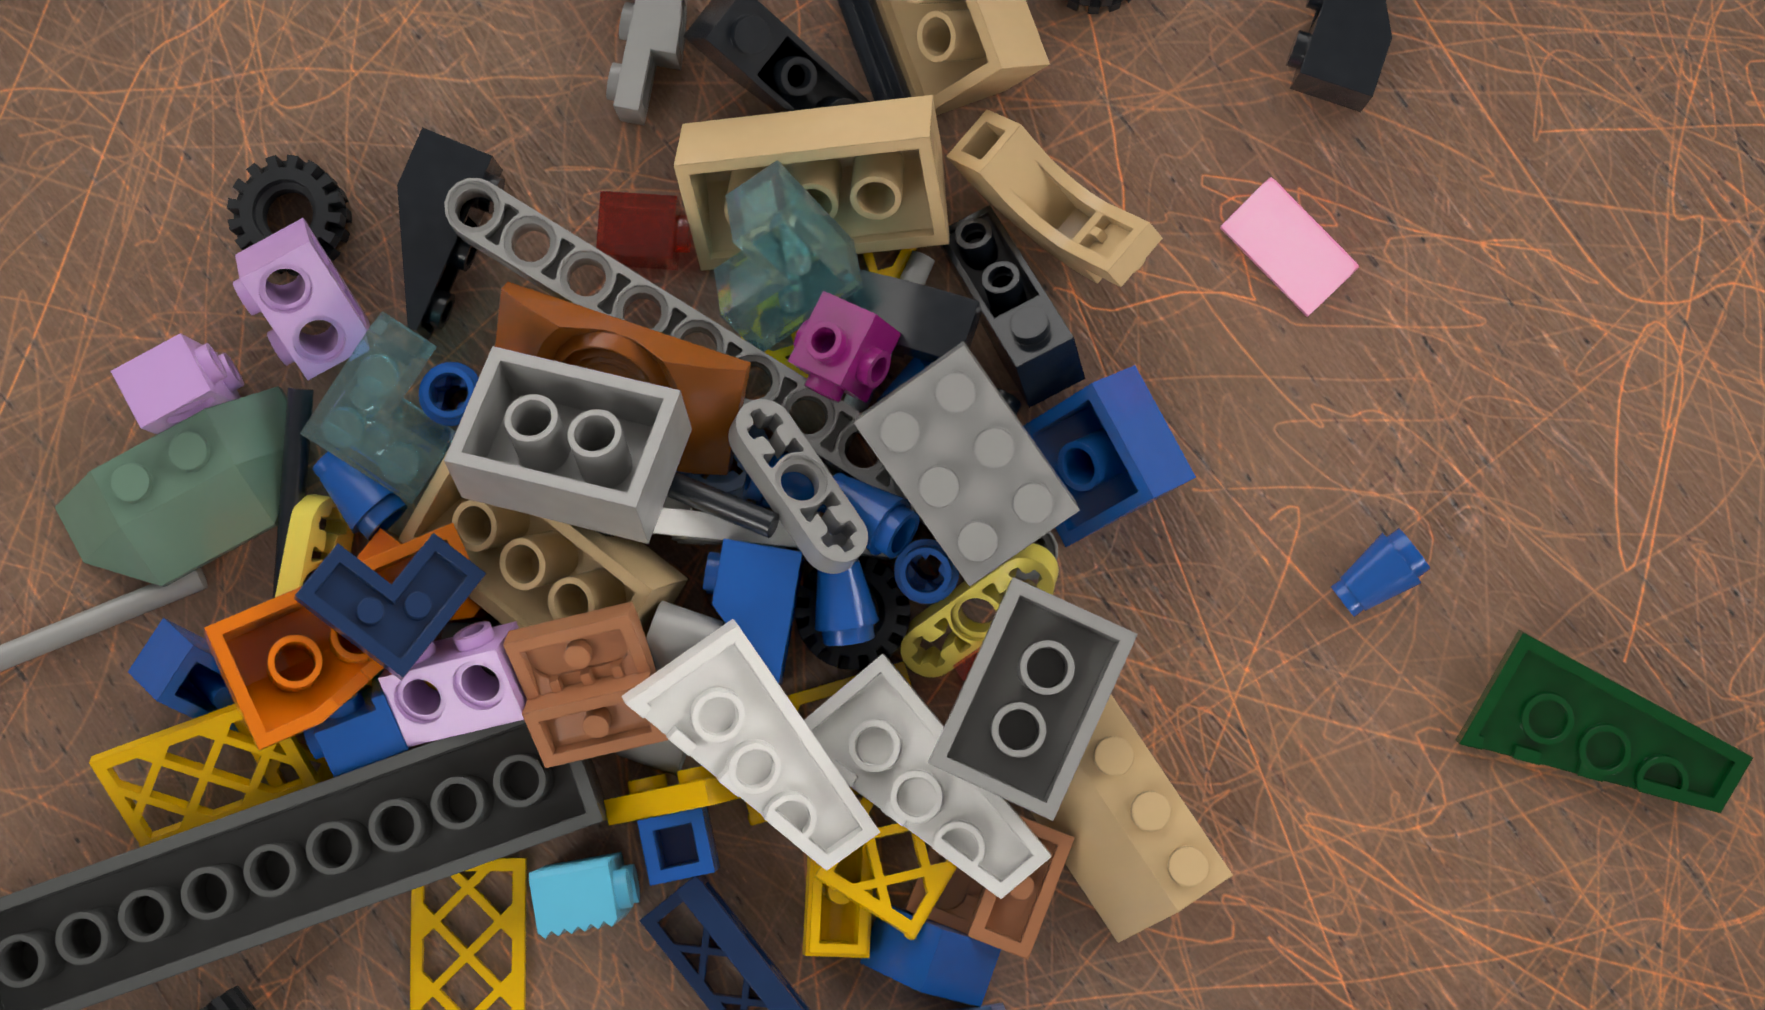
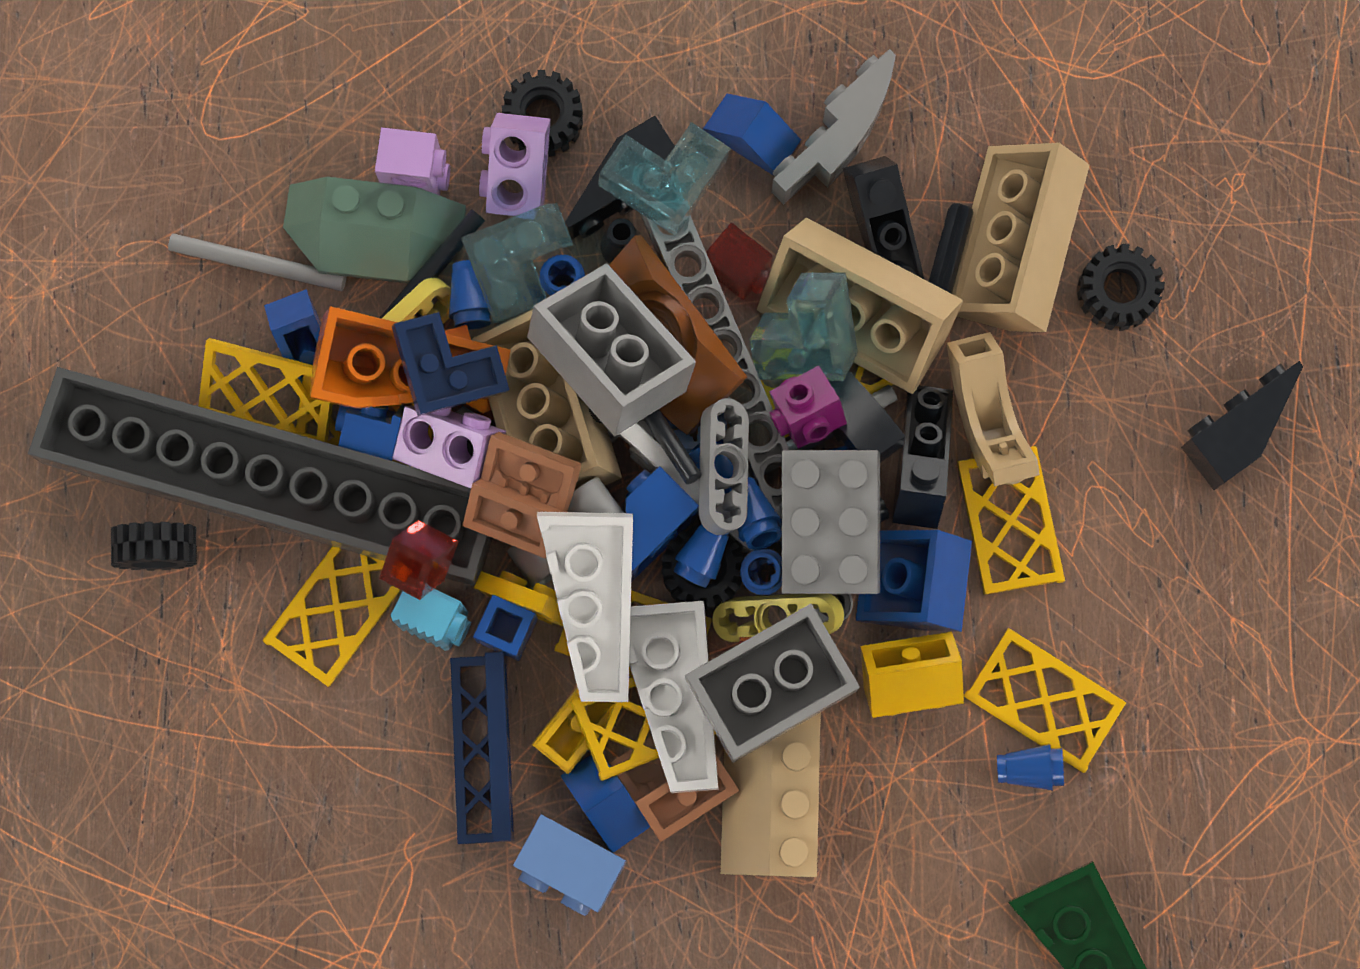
camera: 30 degrees right, 5 degrees down
bright pink slope [1220,177,1359,317] -> none
none -> clear red brick [379,520,459,600]
none -> clear light blue brick [599,122,731,237]
none -> black cone [600,218,641,264]
none -> blue slope [703,93,801,176]
none -> yellow brick [860,631,964,718]
none -> yellow window [957,446,1065,595]
none -> yellow window [964,628,1126,773]

